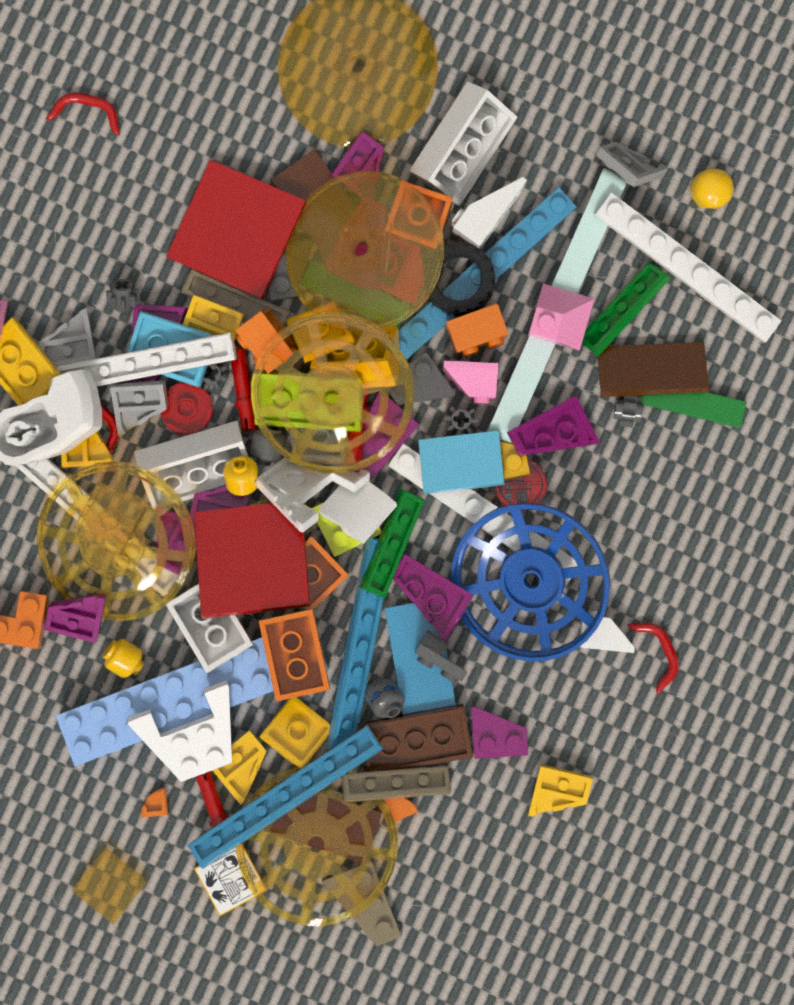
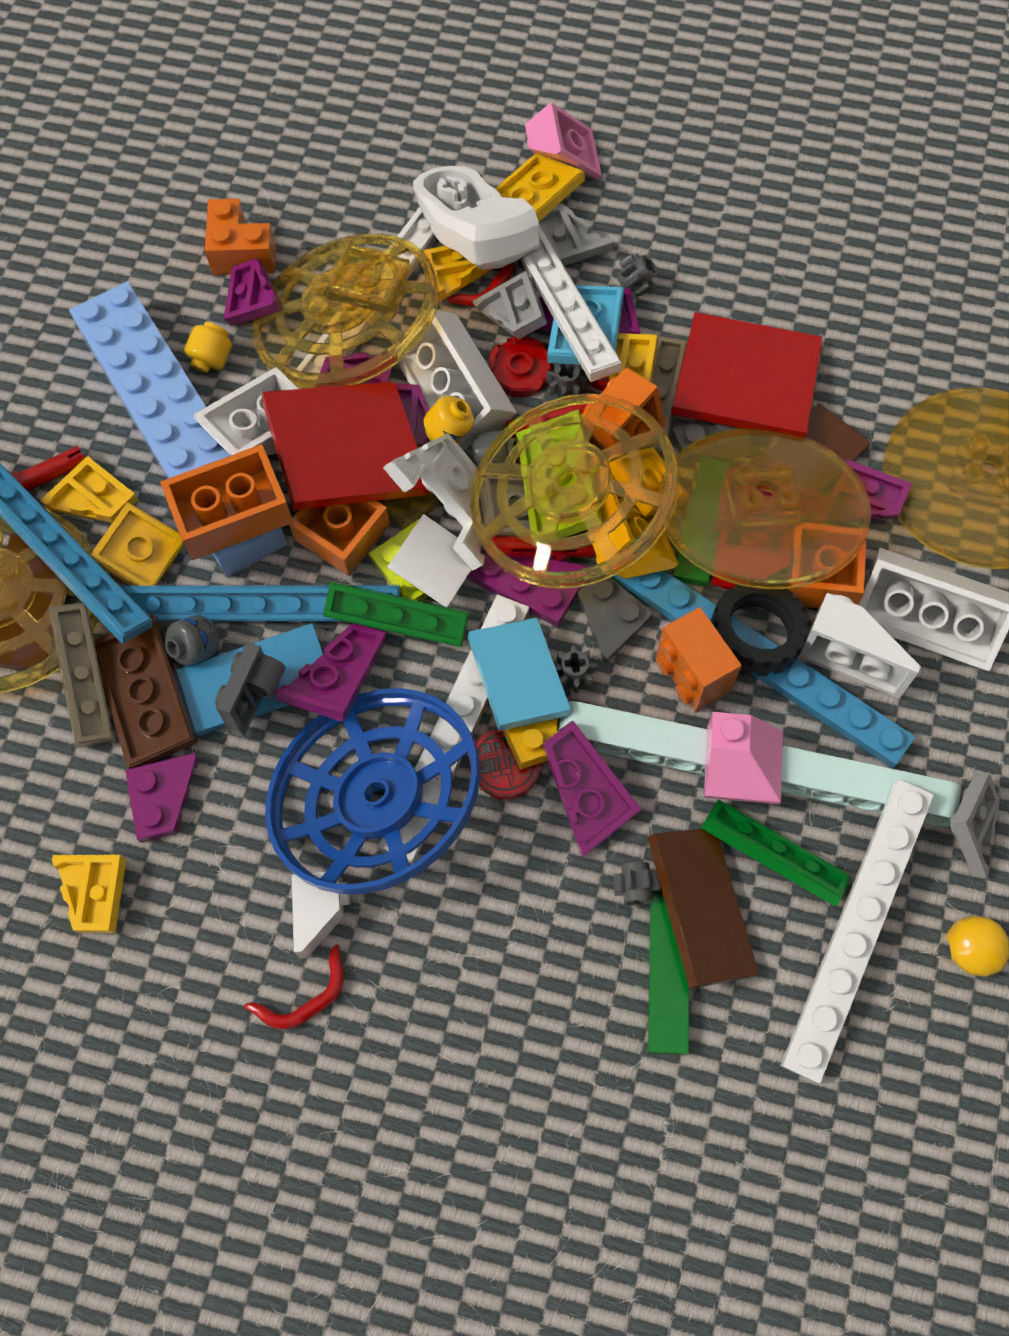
camera: 80 degrees right, 20 degrees down
red animal [46,92,120,135] -> none
white wing [127,680,232,782] -> none
orange tile [141,788,169,818] -> none
orange tile [384,798,418,822] -> none
bright pink slope [443,361,498,404] -> none

